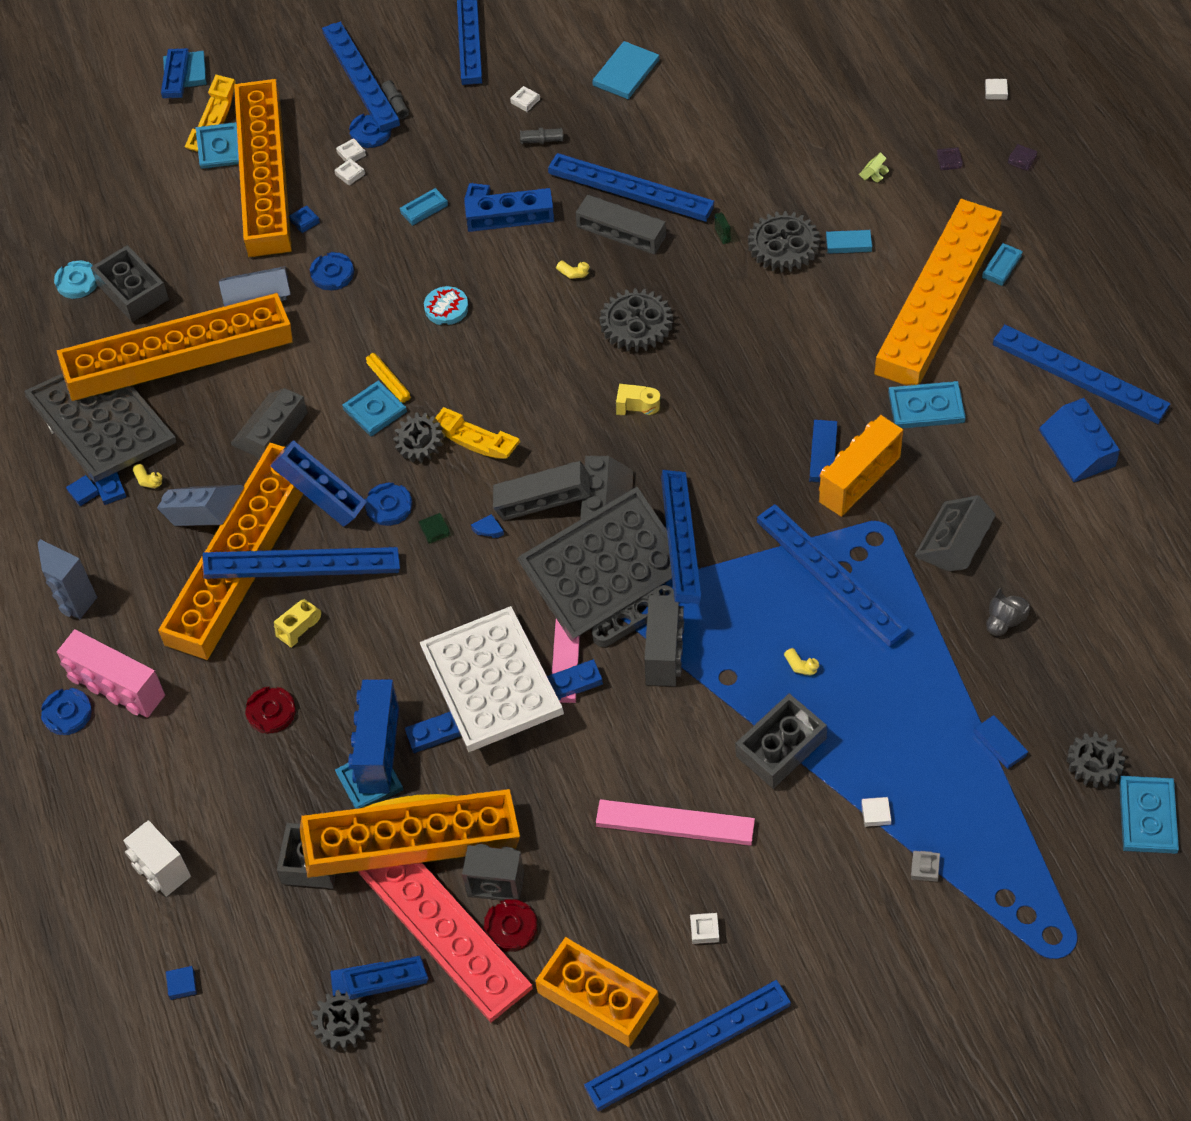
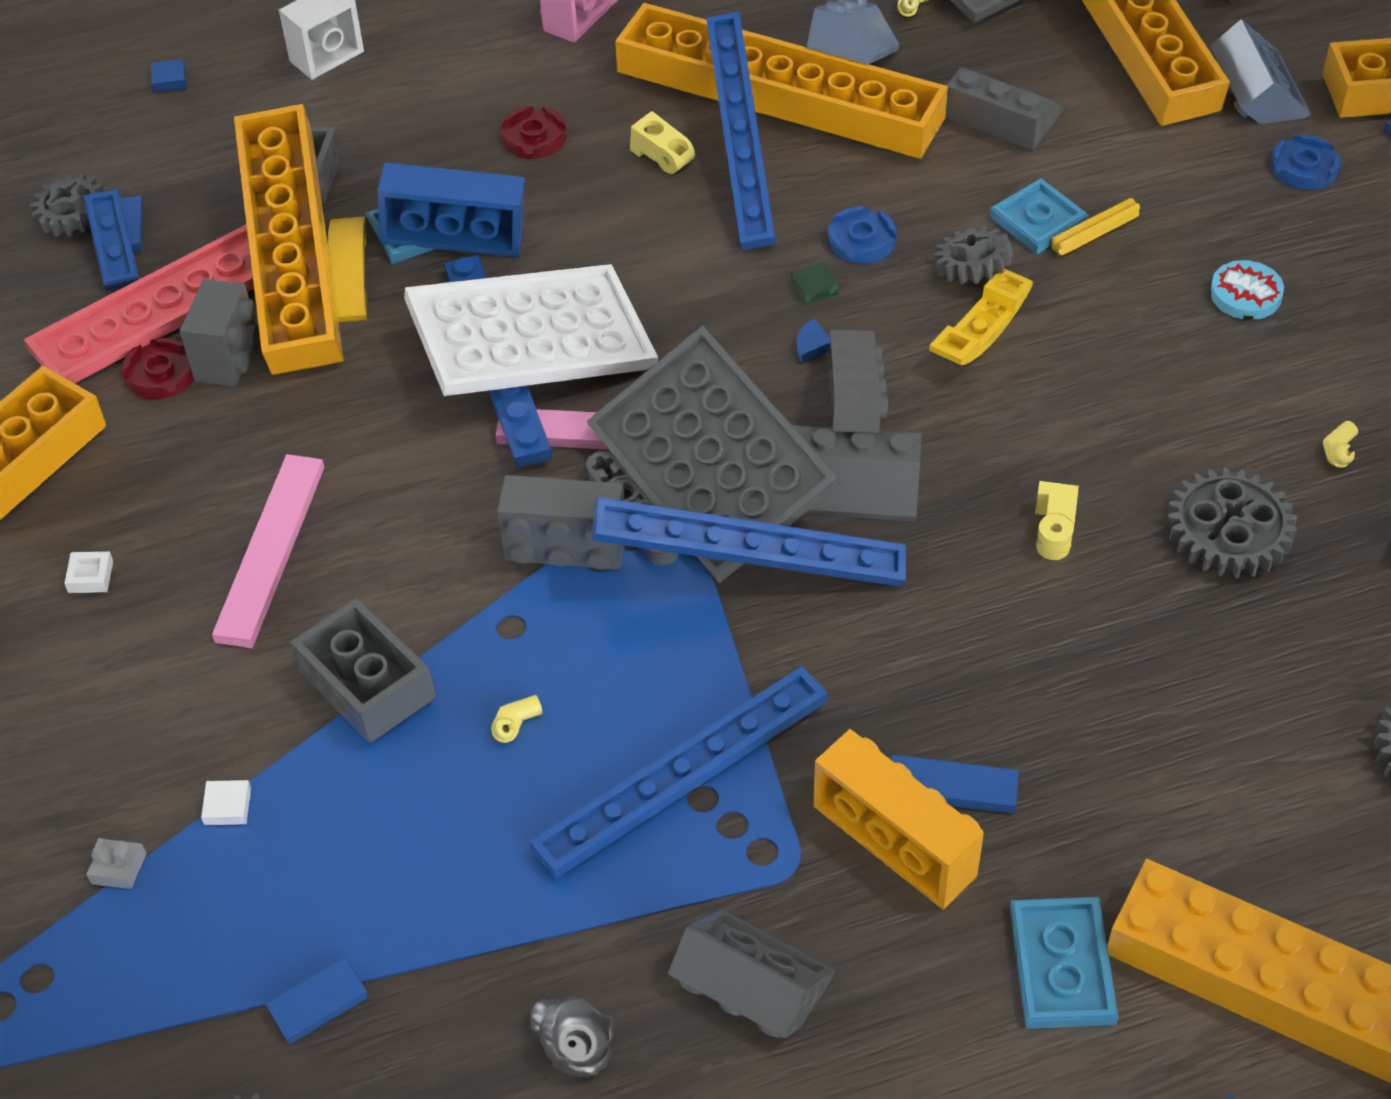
camera: 90 degrees right, 5 degrees down
blue brick [270,440,367,527] -> none

